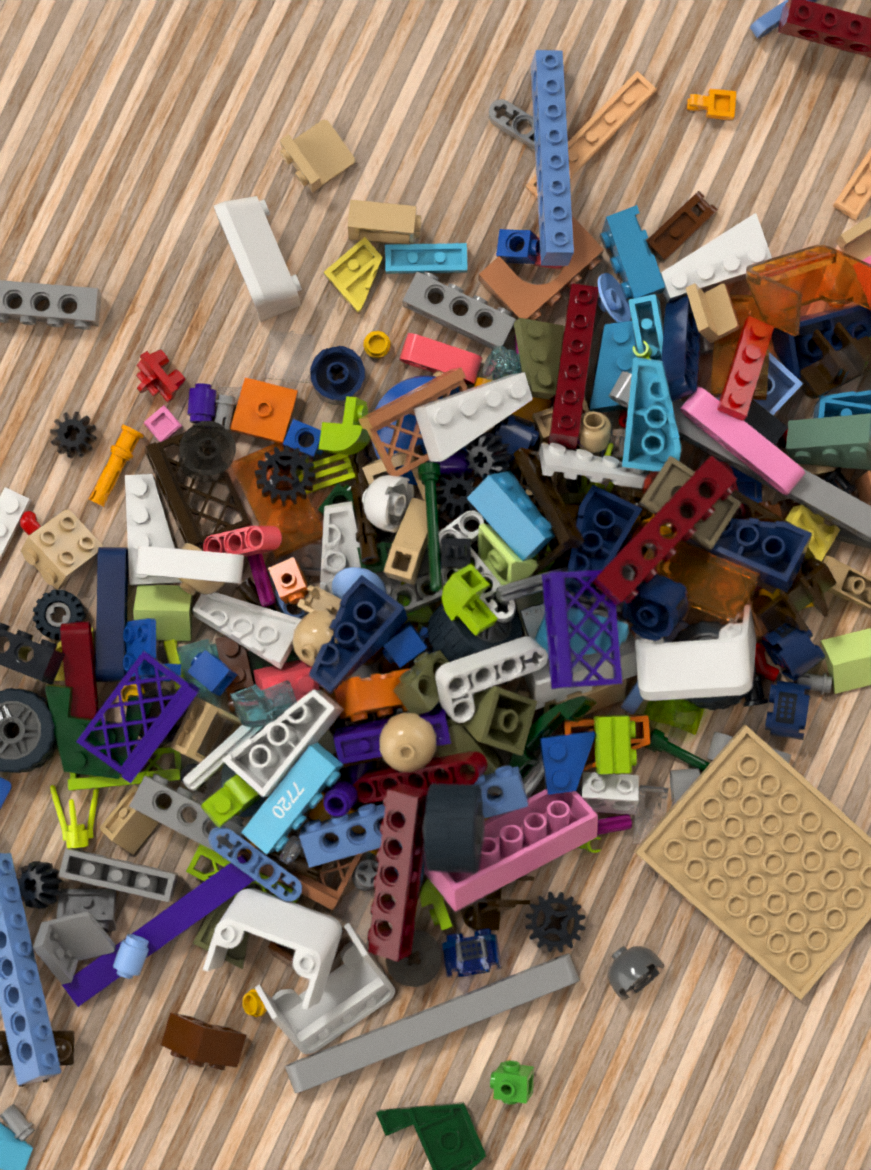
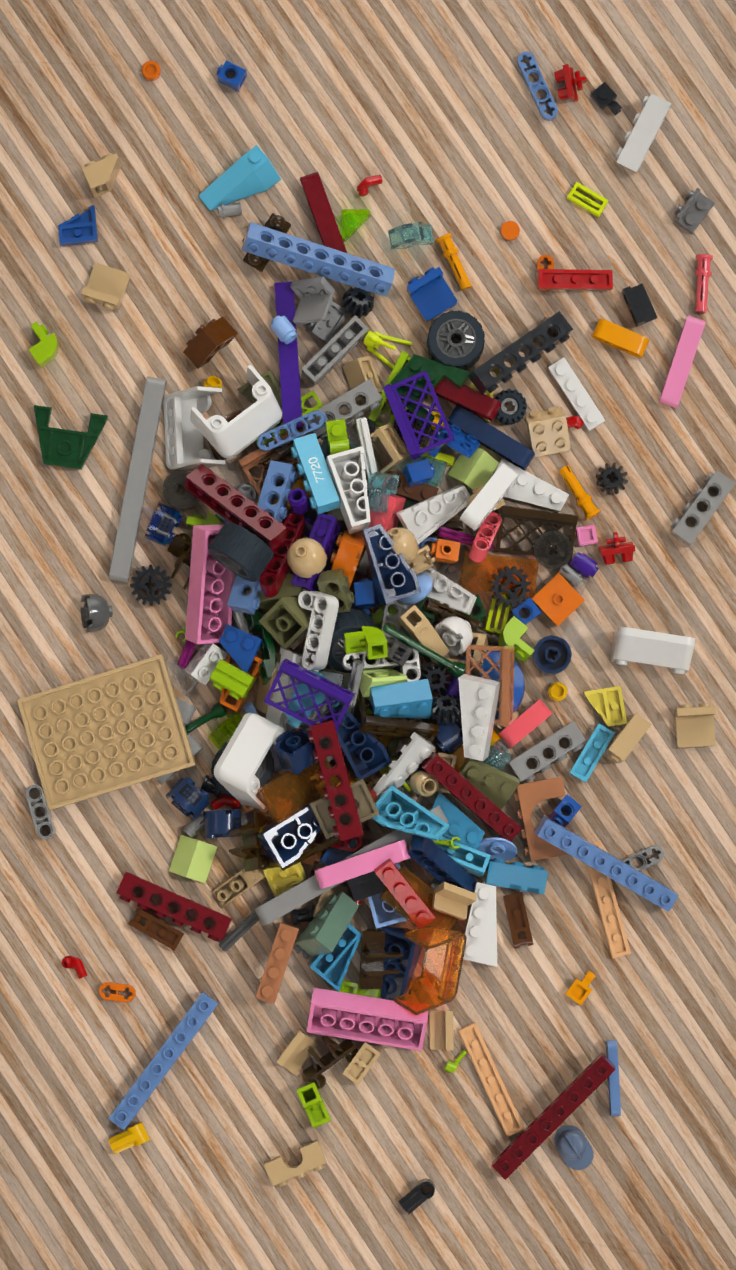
camera: 125 degrees right, 0 degrees up
clear tile [280,835,302,865] -> none
bright green brick [490,1060,534,1104] -> none

